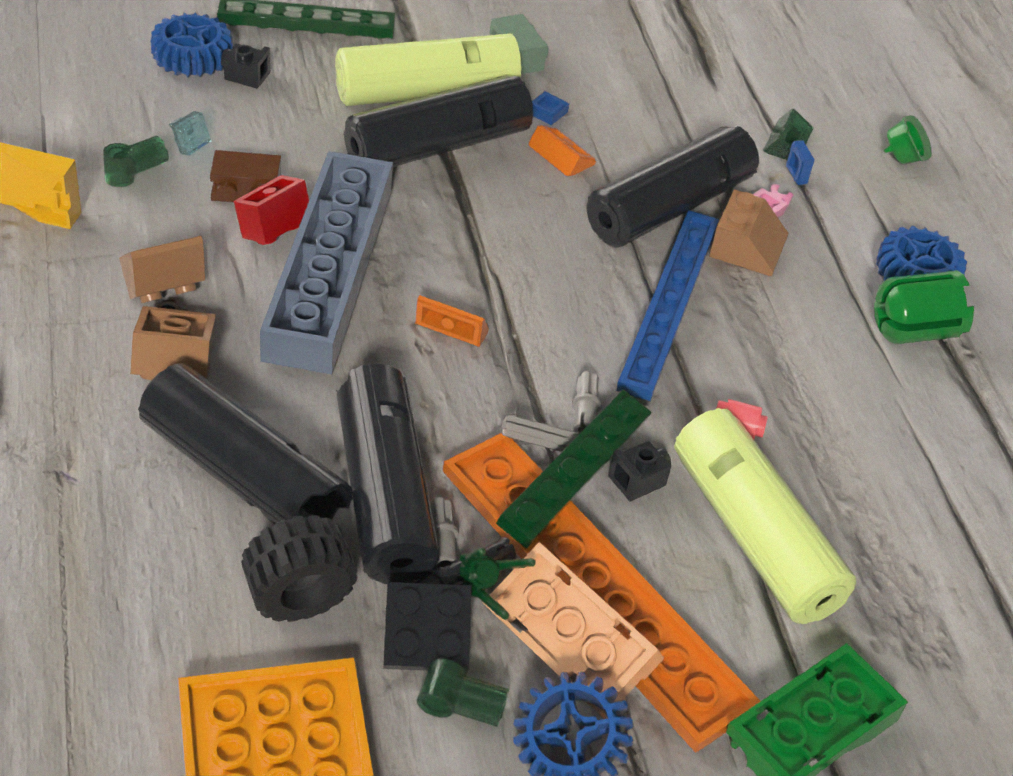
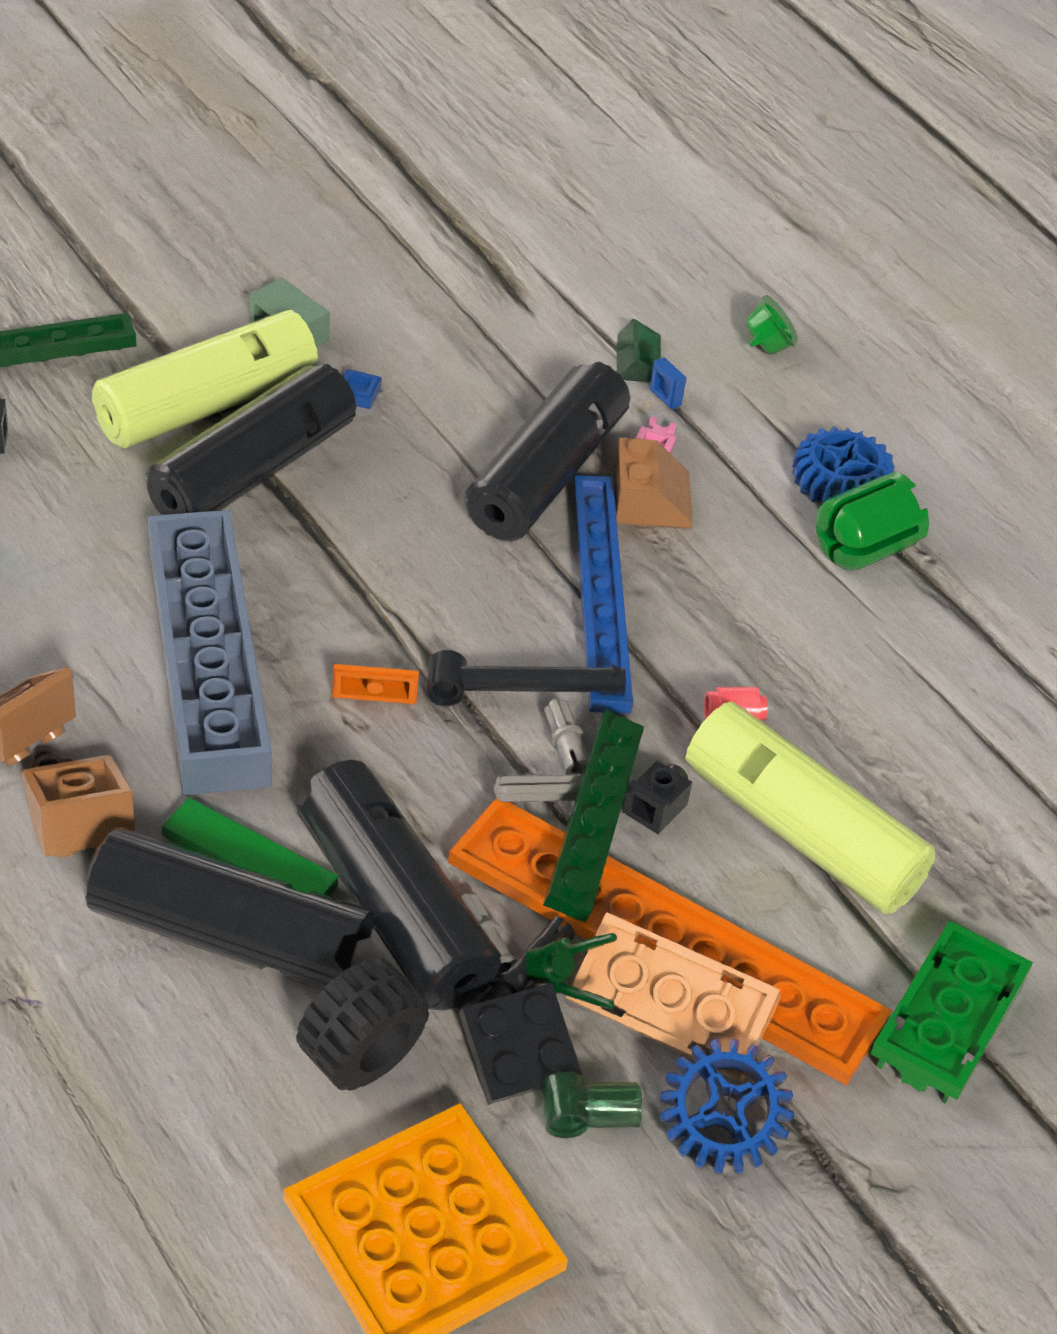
camera: 20 degrees left, 0 degrees up
reddish brown brick [210,150,281,202] -> none
red brick [234,175,309,245] -> none
orange slope [528,125,597,176] -> none
none -> green tile [162,797,339,896]
none -> black piece [426,650,626,706]

